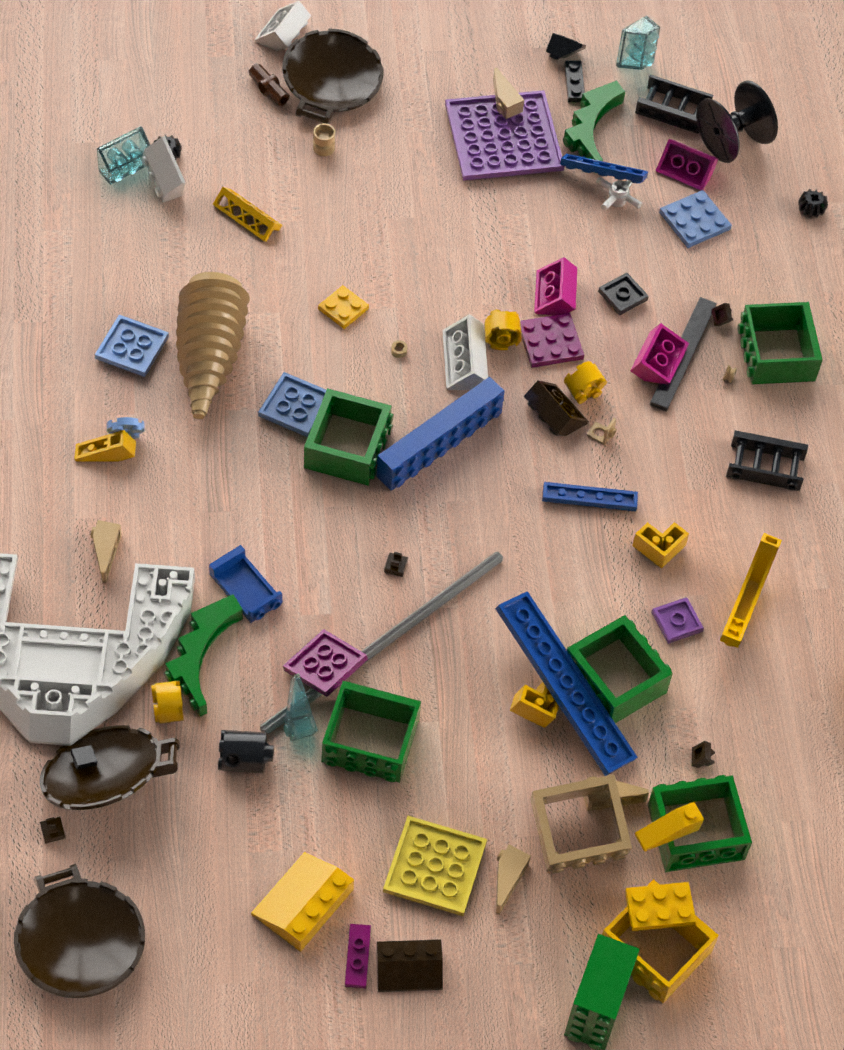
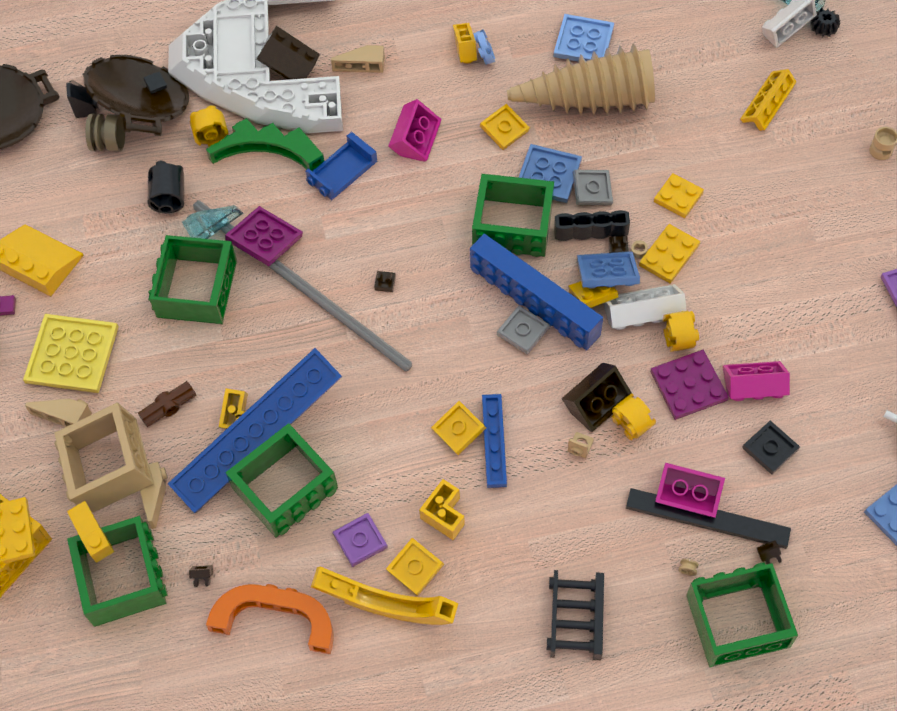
camera: 90 degrees right, 5 degrees up
none -> black slope [66,80,99,118]
none -> dark tan wheel [85,114,125,152]
none -> reddish brown piece [138,381,196,427]
none -> orange arch [206,584,334,654]
none -> dark brown slope [256,26,320,80]
none -> yellow plate [386,538,444,596]
none -> dark pink slope [388,99,442,162]
none -> yellow plate [431,401,486,455]
none -> yellow plate [480,104,530,150]
none -> light grey plate [497,305,550,355]
none -> black brick [554,210,630,241]
none -> yellow plate [568,281,618,308]
none -> light grey plate [573,170,613,205]
none -> medium blue plate [577,252,640,288]
none -> dark brown tile [609,236,629,253]
none -> yellow plate [639,224,700,284]

